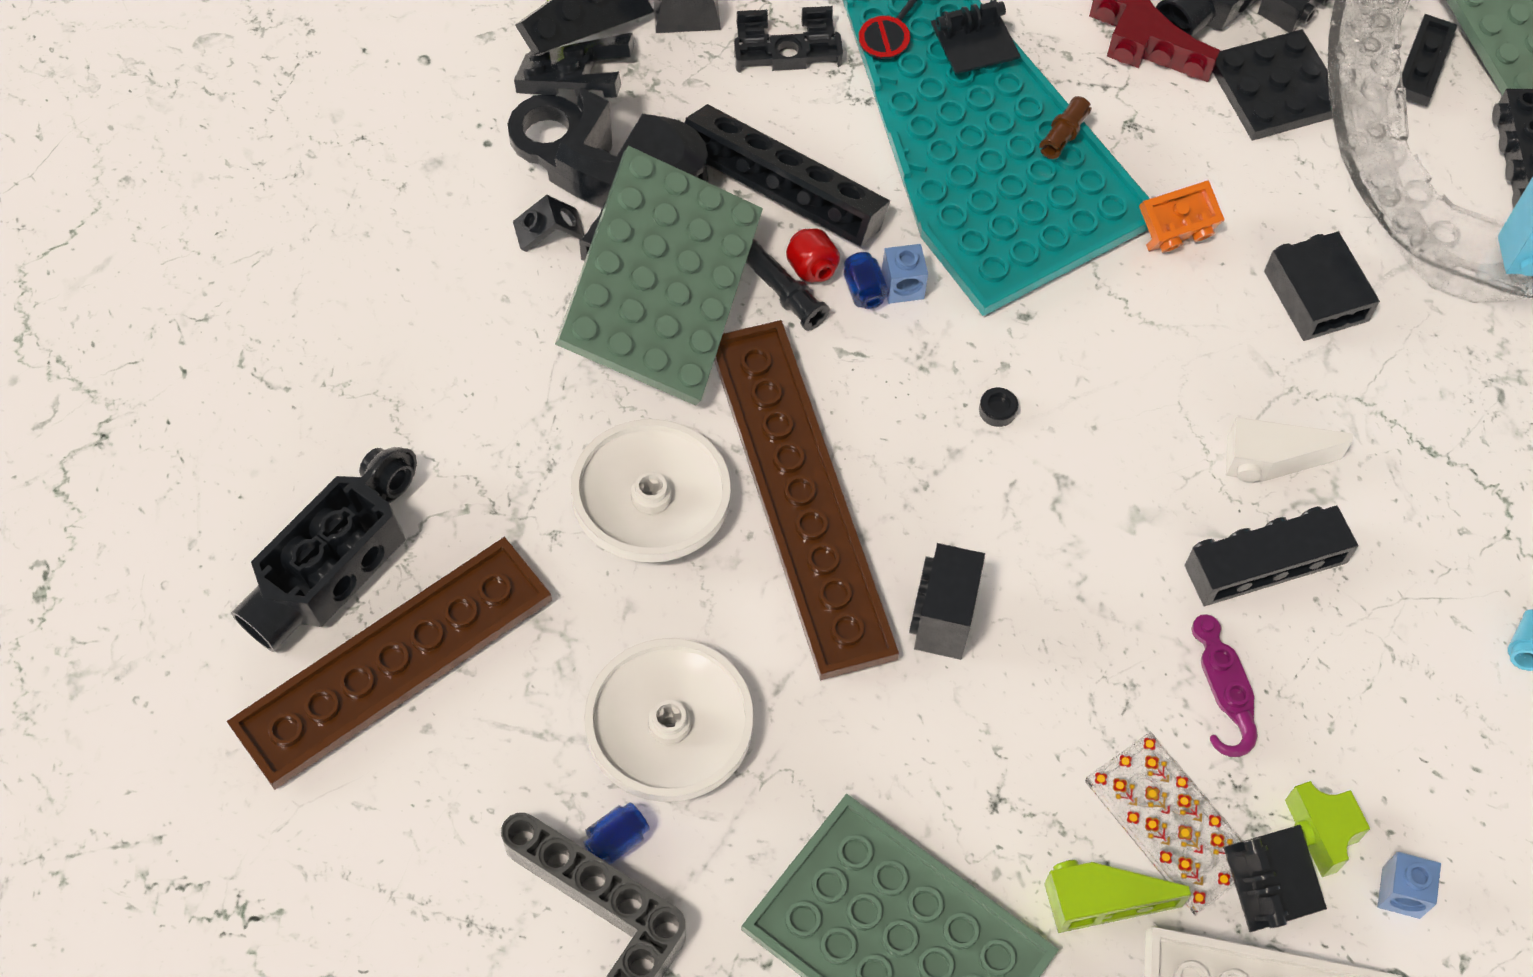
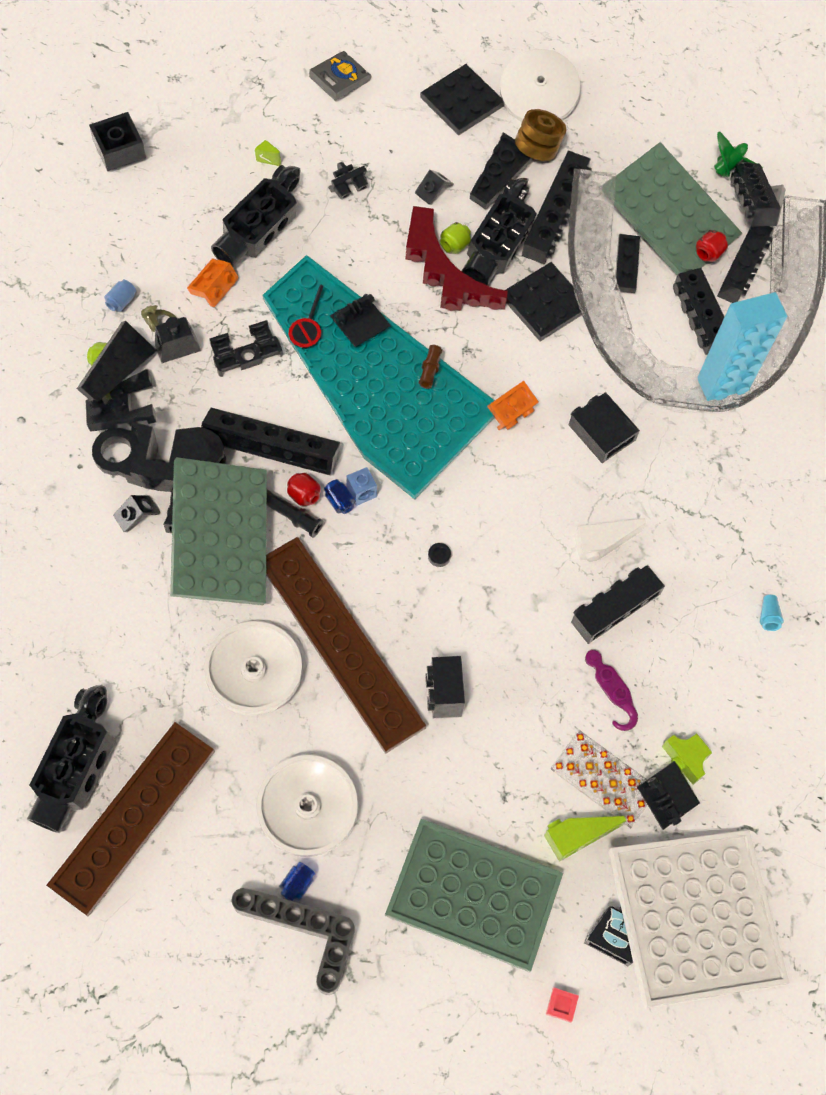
camera: 20 degrees left, 5 degrees up
medium blue brick [1377,852,1441,919] -> none

